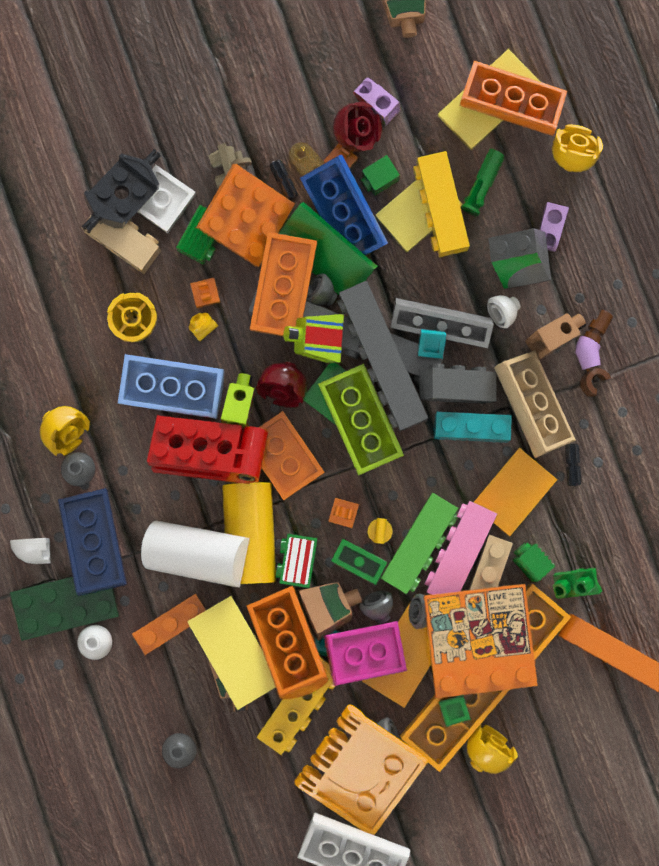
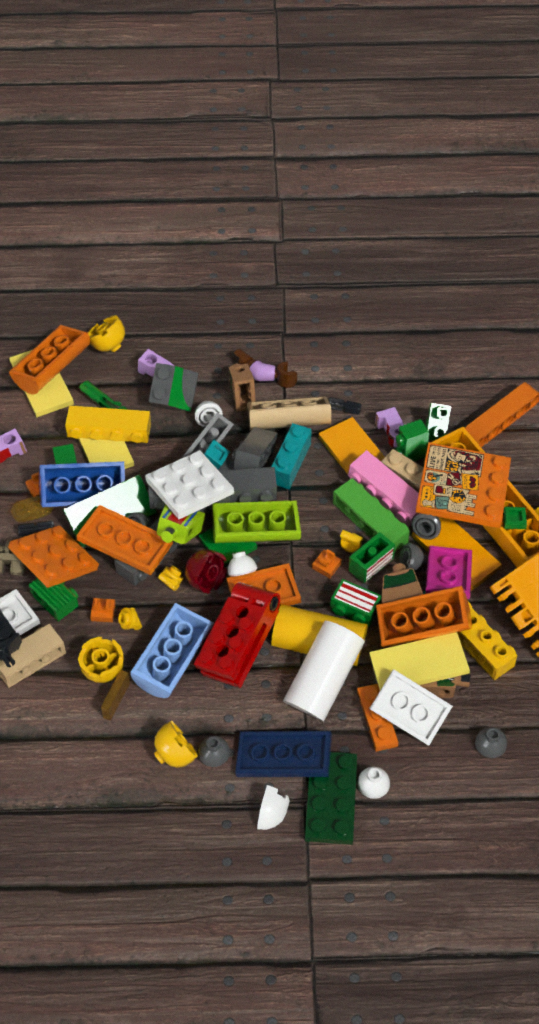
camera: 70 degrees left, 30 degrees down
lime torso [221,373,255,429] -> none
dark red cylinder [333,101,382,152] -> none
none -> pearl gold tile [101,670,130,721]
none -> white plate [145,450,234,520]
none -> yellow plate [158,565,184,591]
none -> white brick [228,551,257,577]
none -> white tile [369,669,453,746]
none -> lavender leg [375,407,404,448]

